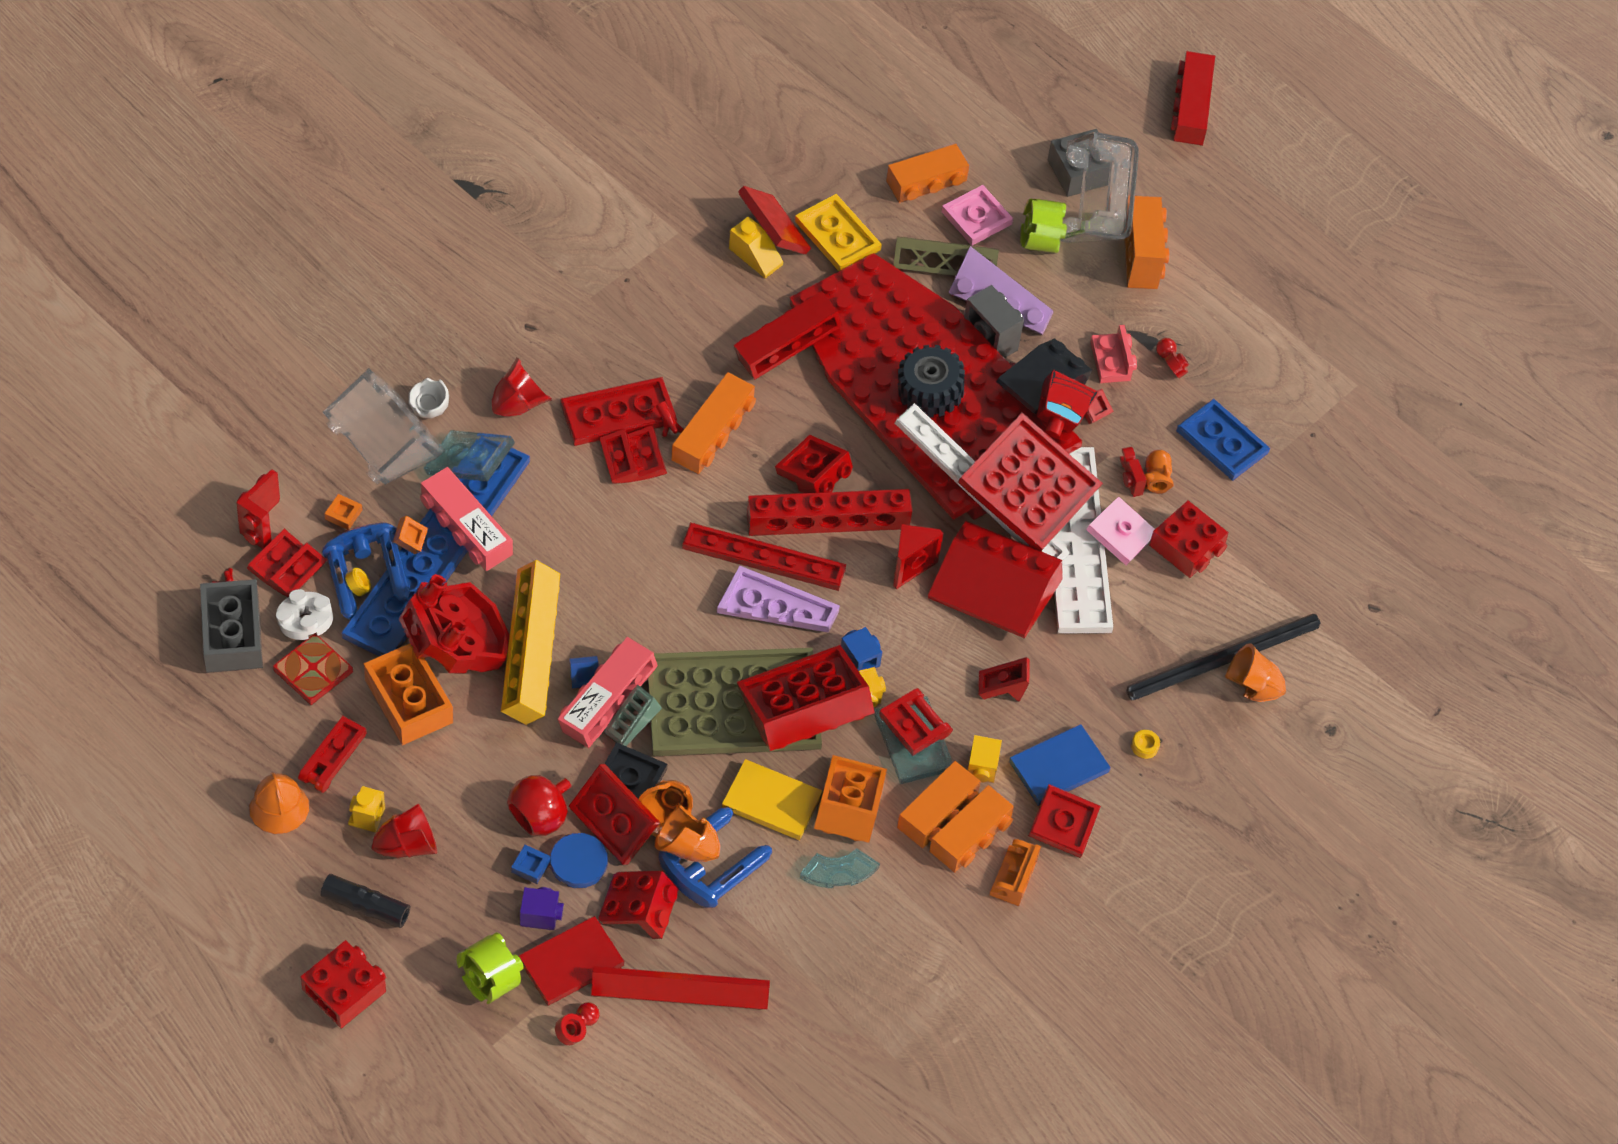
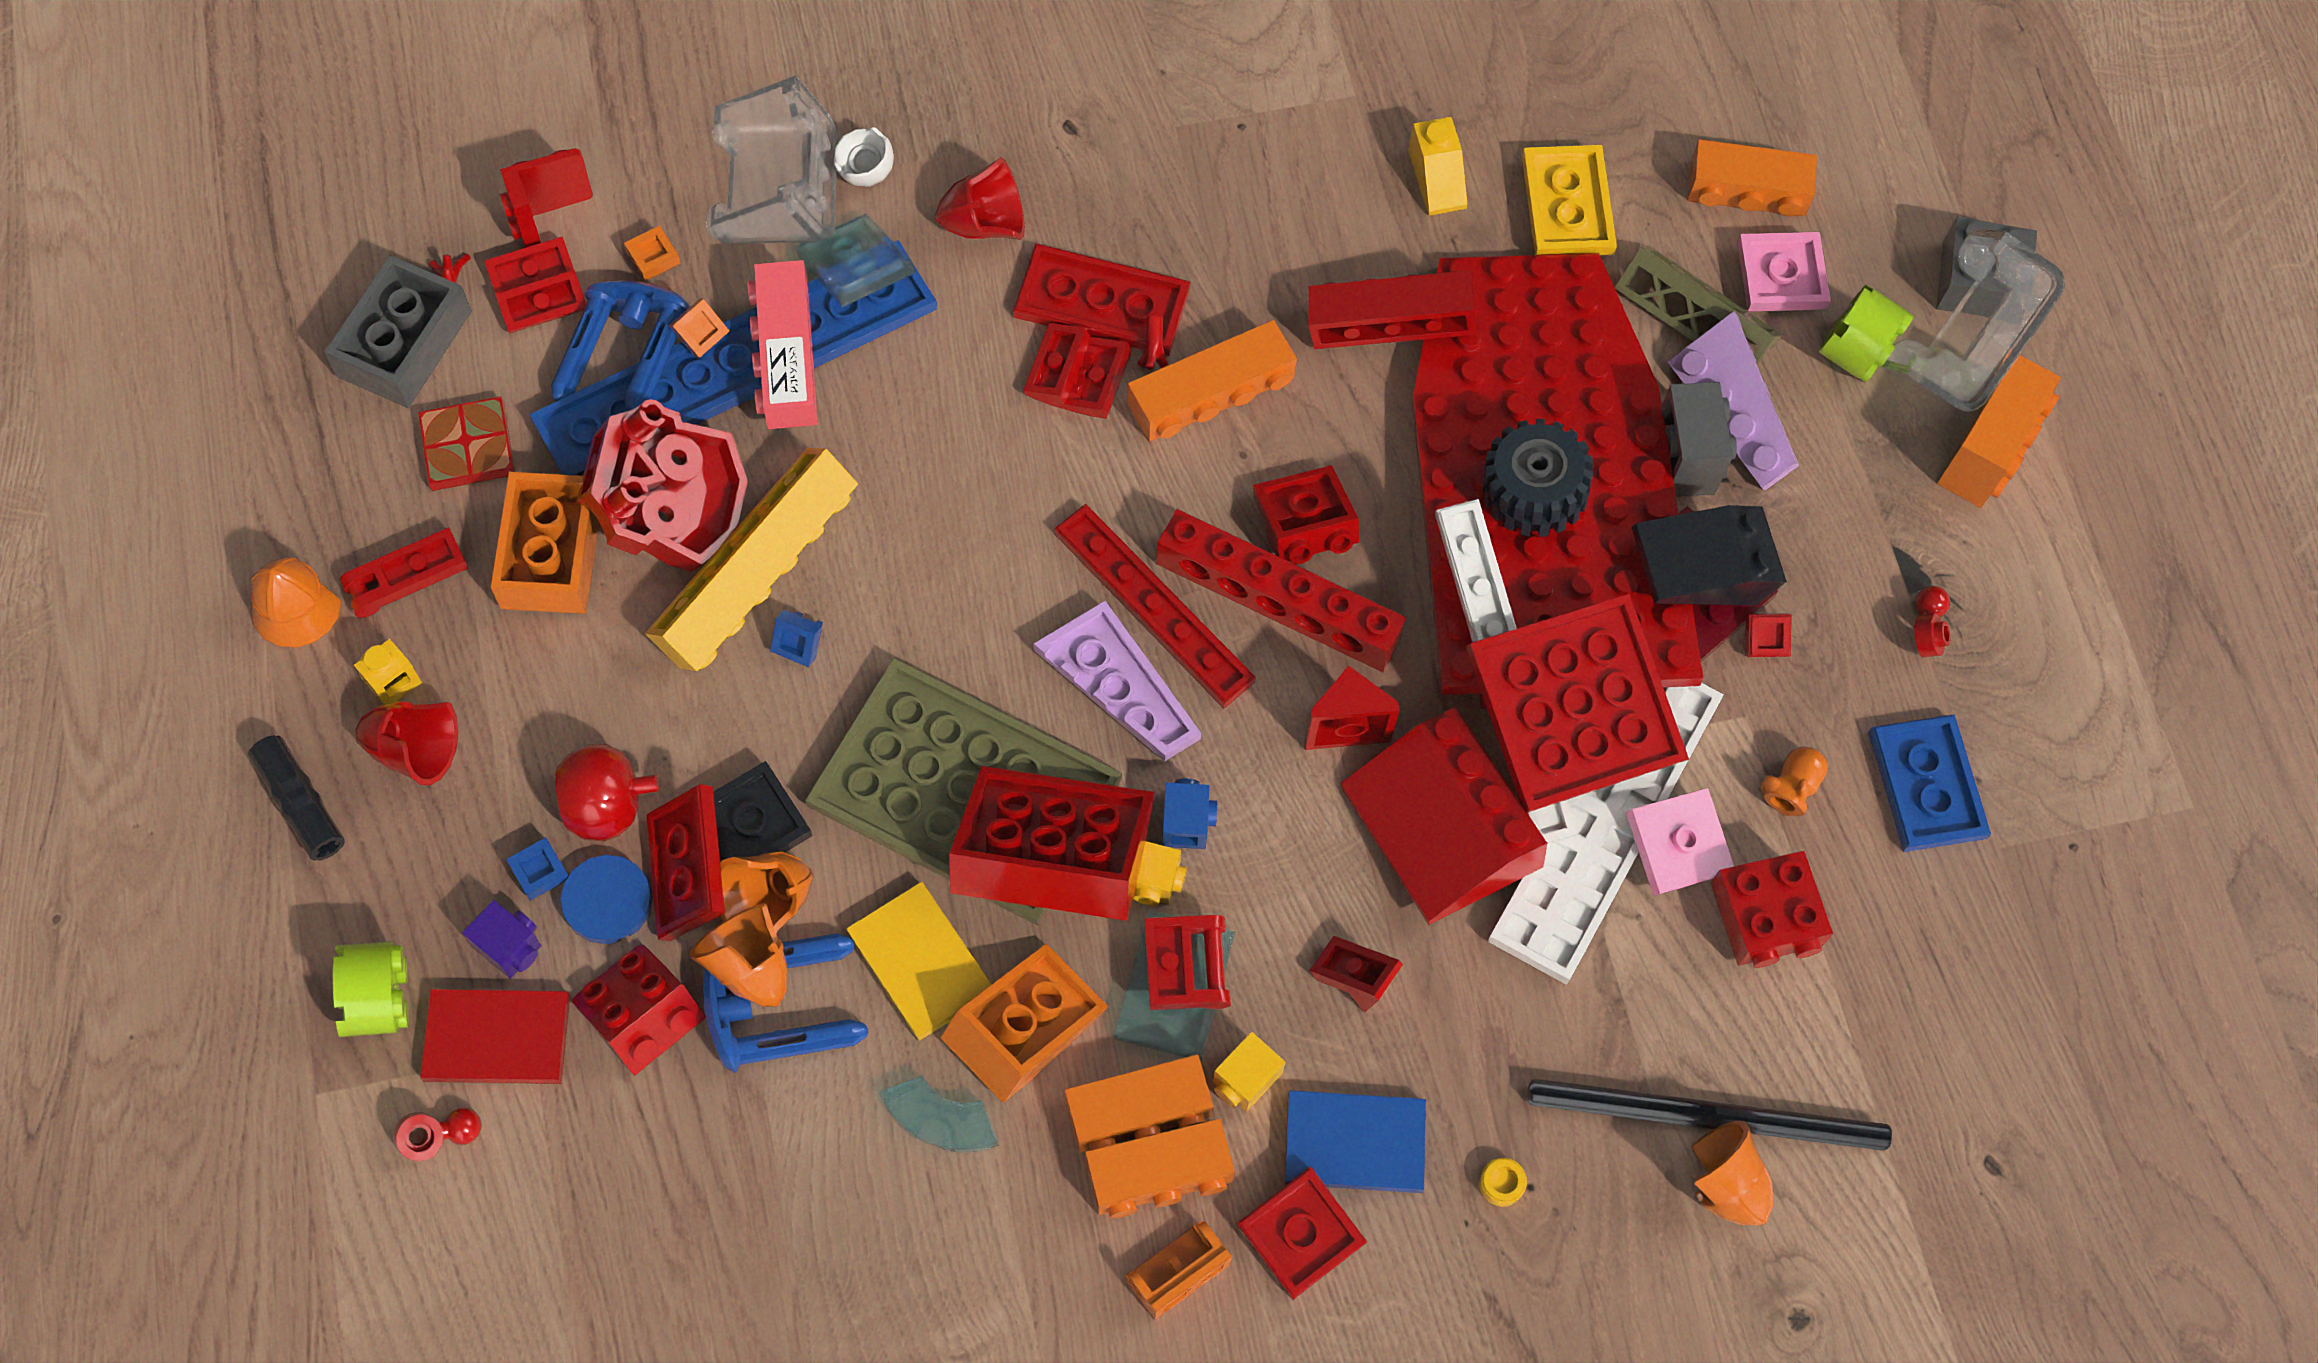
camera: 35 degrees right, 10 degrees up
white plate [276,589,333,640] -> none
red brick [300,940,386,1029] -> none
yellow tile [345,568,371,597] -> none
coral brick [558,637,658,749] -> none
red tile [591,966,770,1010] -> none
sand green slope [604,685,662,746] -> none
red tile [738,186,811,254] -> none
red torso [1037,370,1098,439] -> none
coral bracket [1090,325,1137,383] -> none
red plate [1120,447,1147,497] -> none
red brick [1170,51,1216,146] -> none

